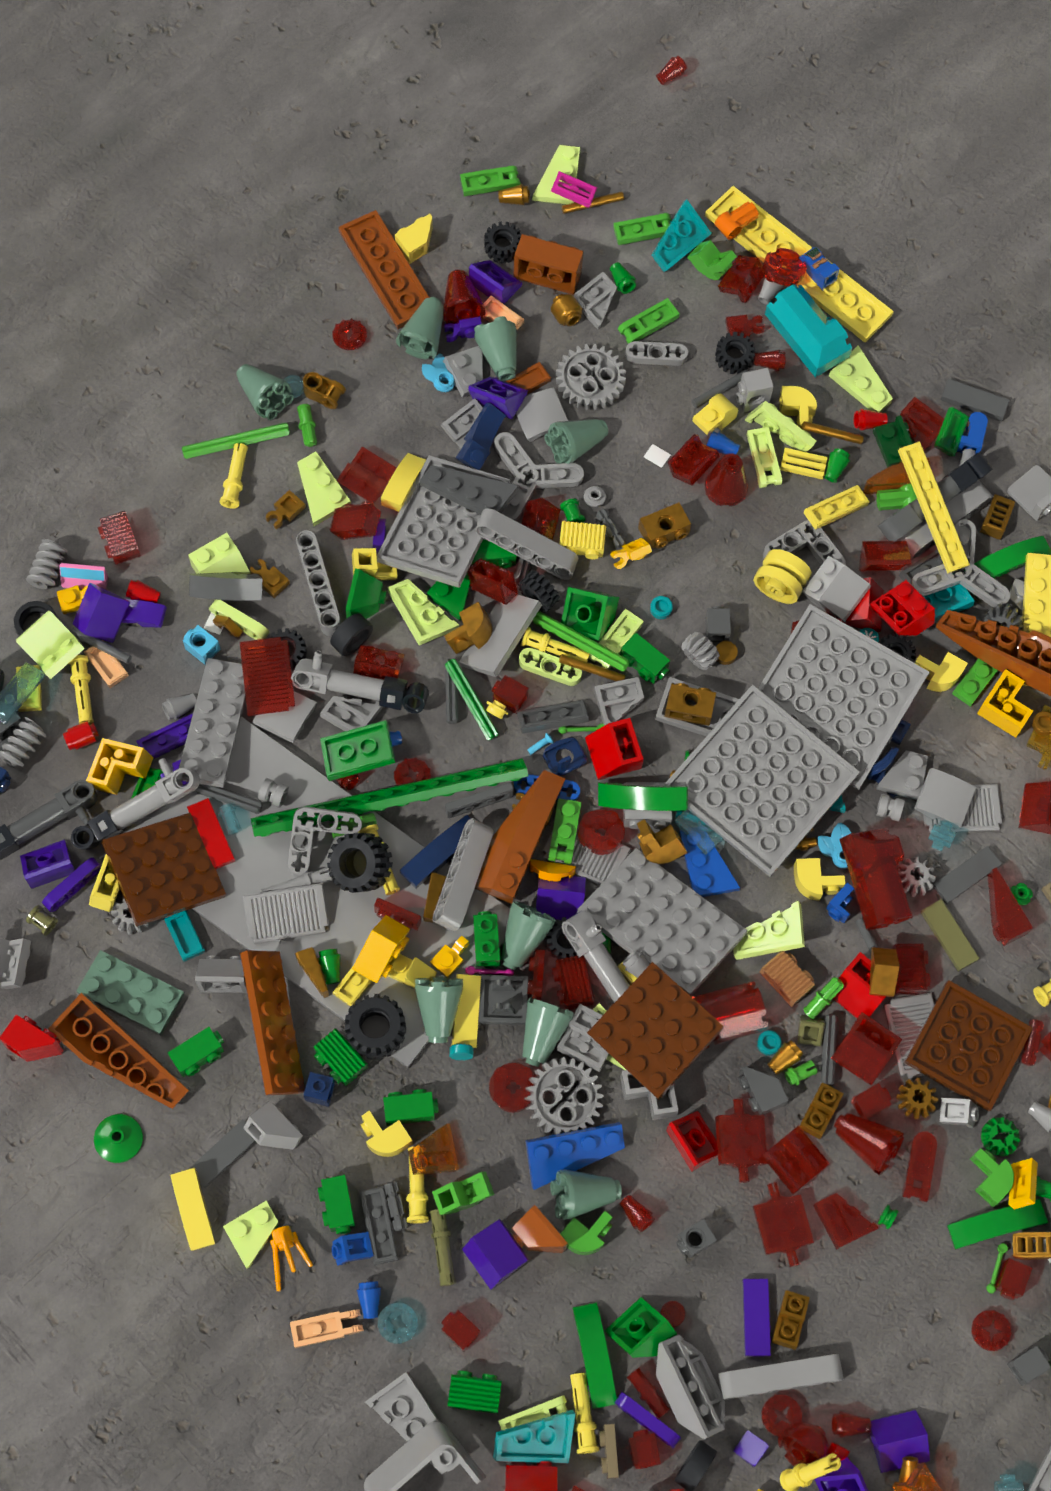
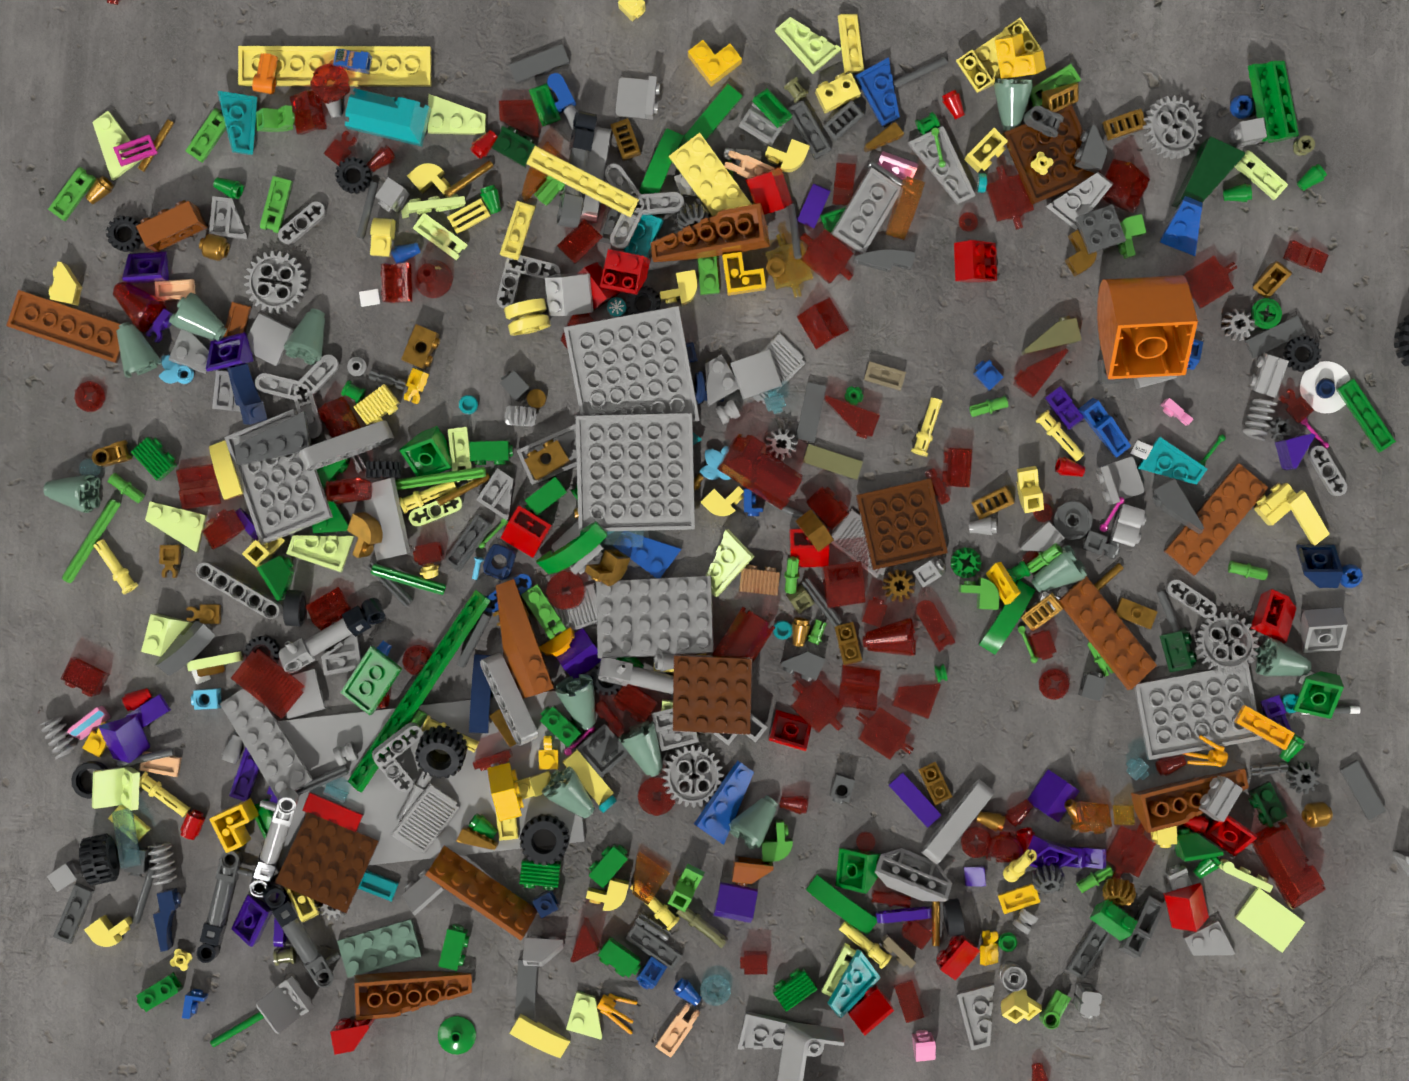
camera: 45 degrees left, 20 degrees up
none -> green brick [131,437,177,481]
none -> dark grey piece [263,885,340,988]
none -> green brick [525,477,568,516]
none -> clear red slope [570,918,600,963]
none -> pearl gold bar [932,901,940,946]
none -> pearl gold cone [976,811,1006,832]

